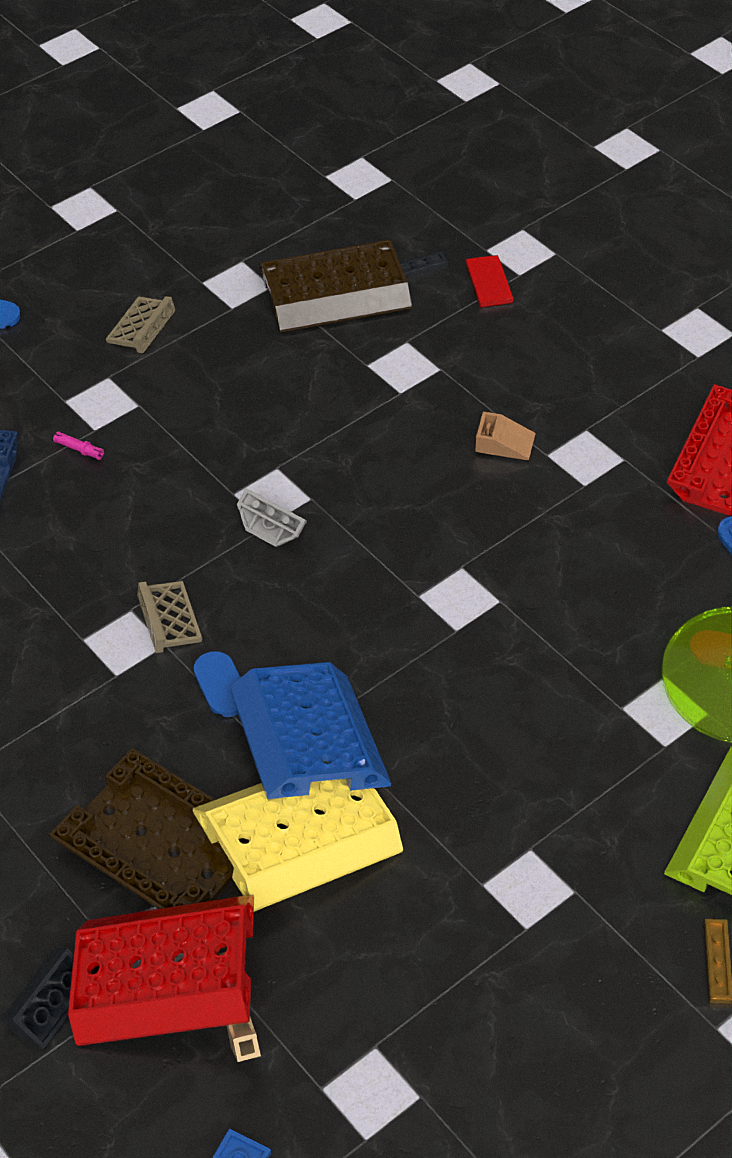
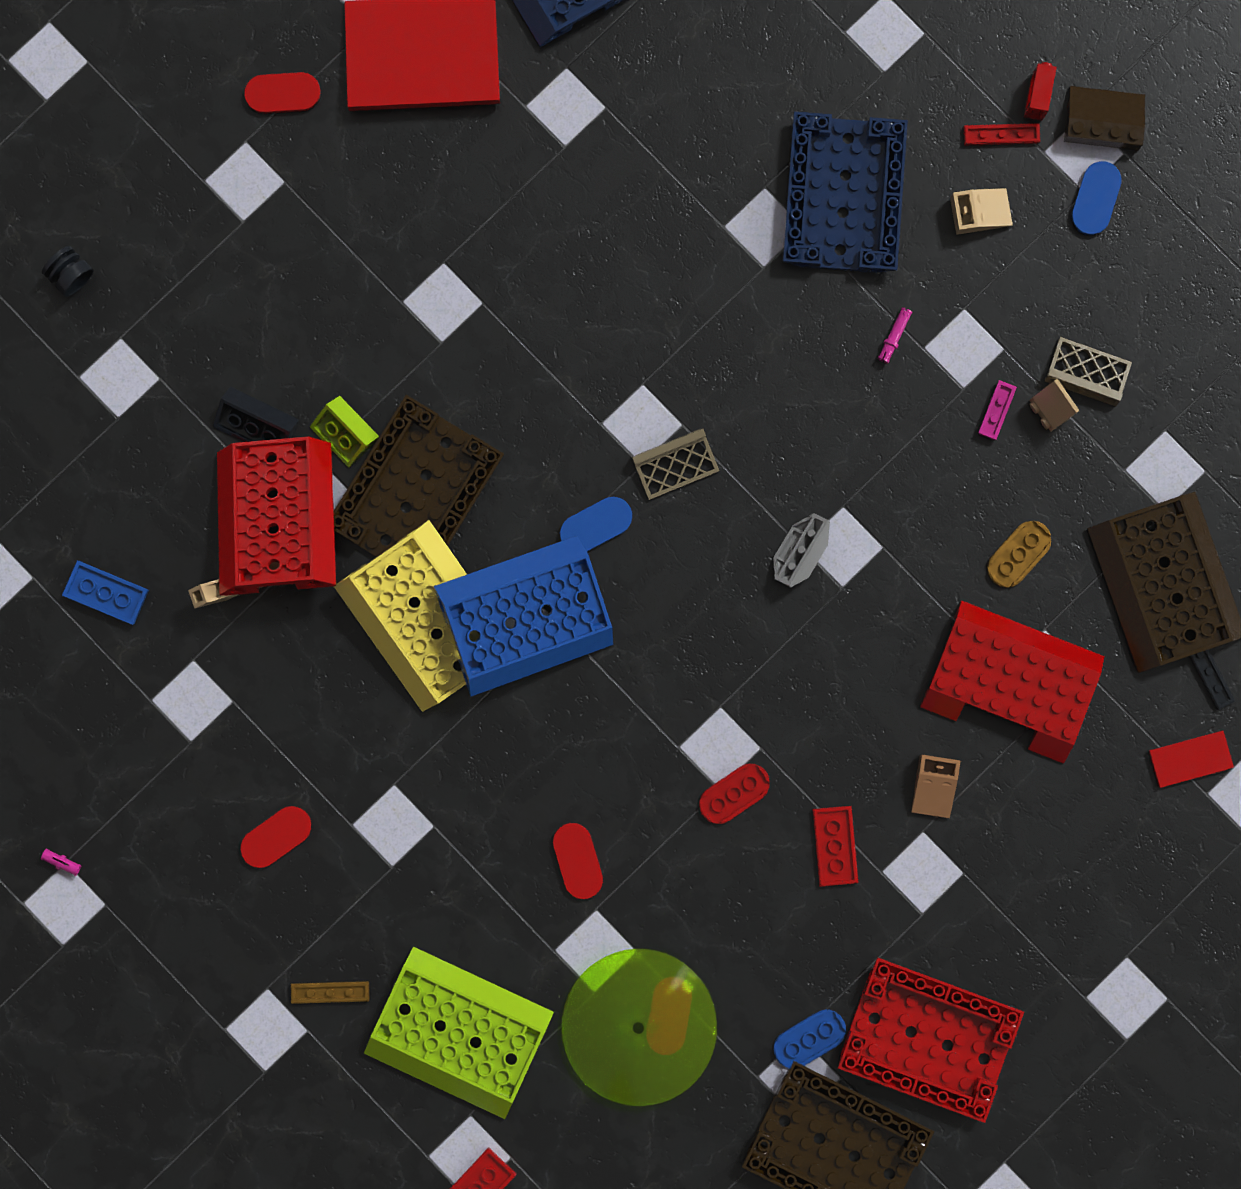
camera: 80 degrees right, 35 degrees up
none -> red tile [241,806,311,868]
none -> lime slope [310,396,379,467]
none -> red tile [553,823,603,899]
none -> red tile [699,764,769,824]
none -> red tile [813,806,858,886]
none -> red slope [920,600,1105,764]
none -> dark pink plate [978,380,1017,441]
none -> pearl gold tile [987,521,1051,588]
none -> tan slope [1029,379,1079,431]

